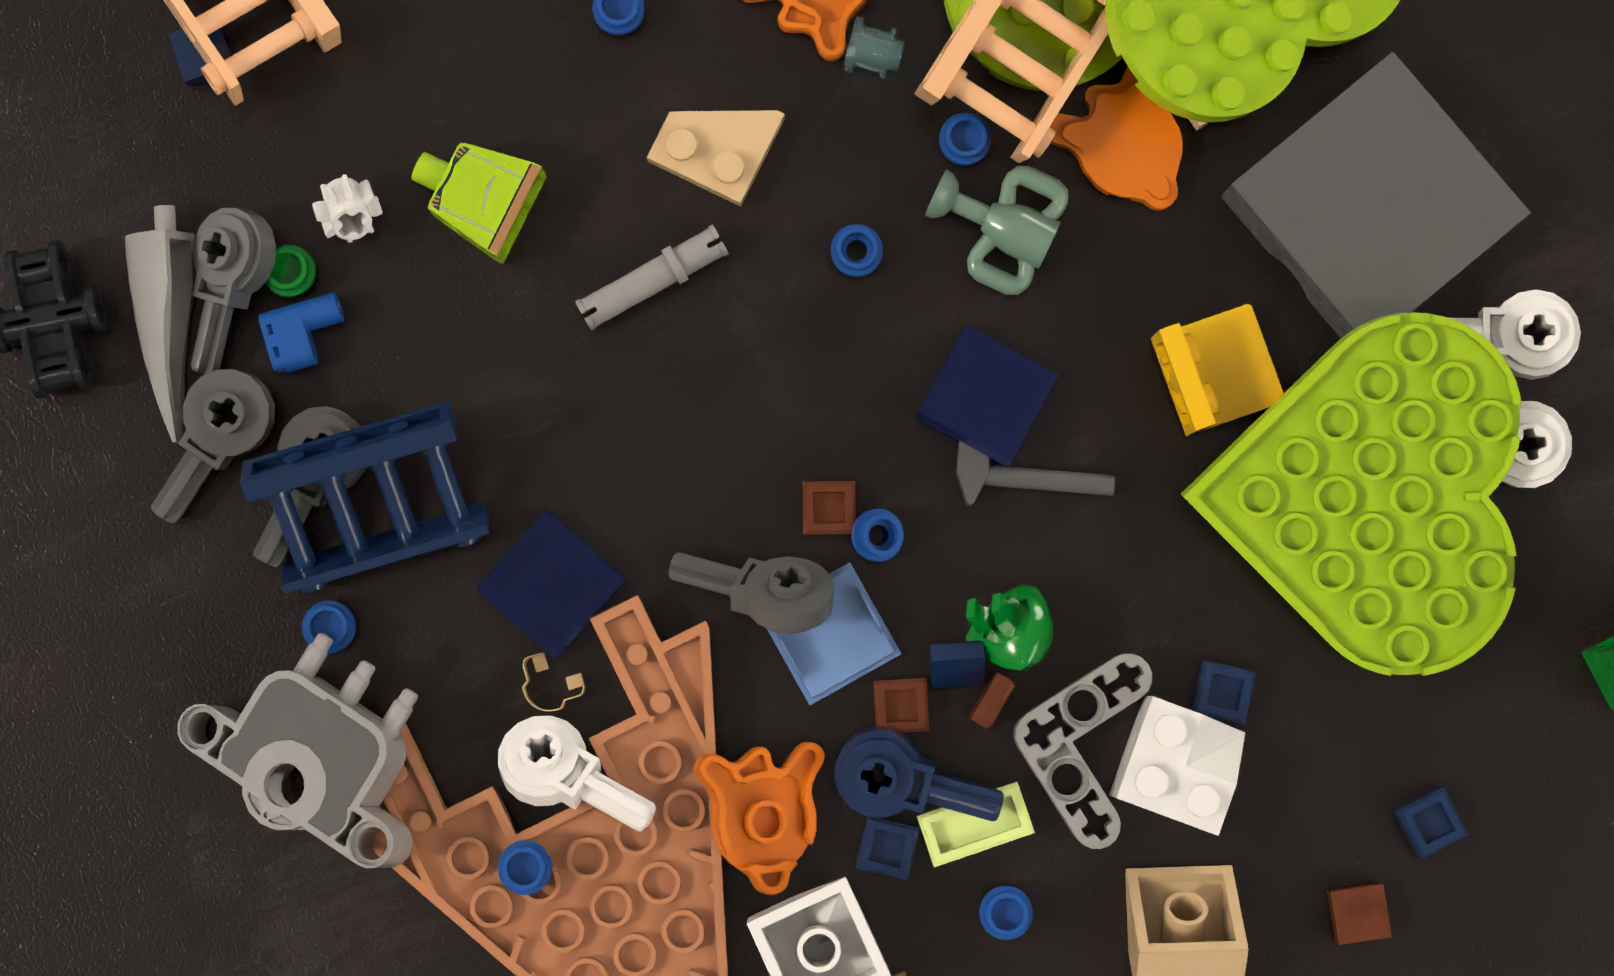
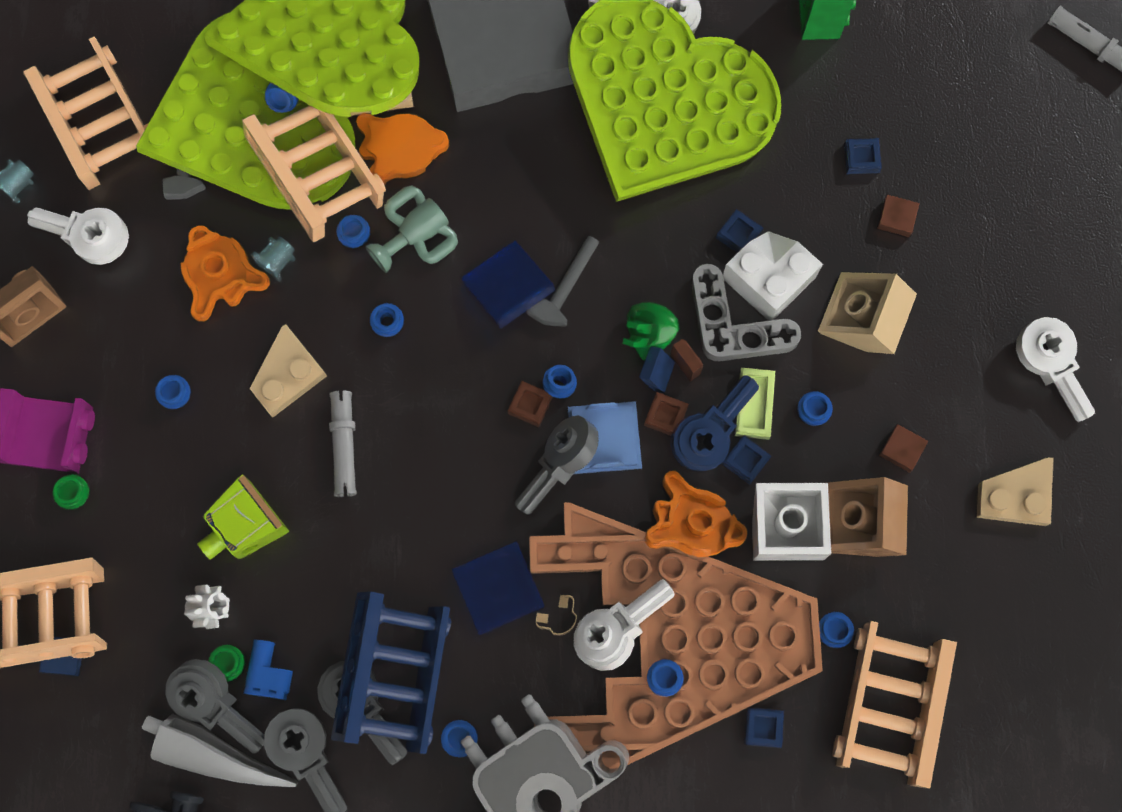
camera: 65 degrees left, 10 degrees down
yellow bracket [1150,304,1284,437] -> none

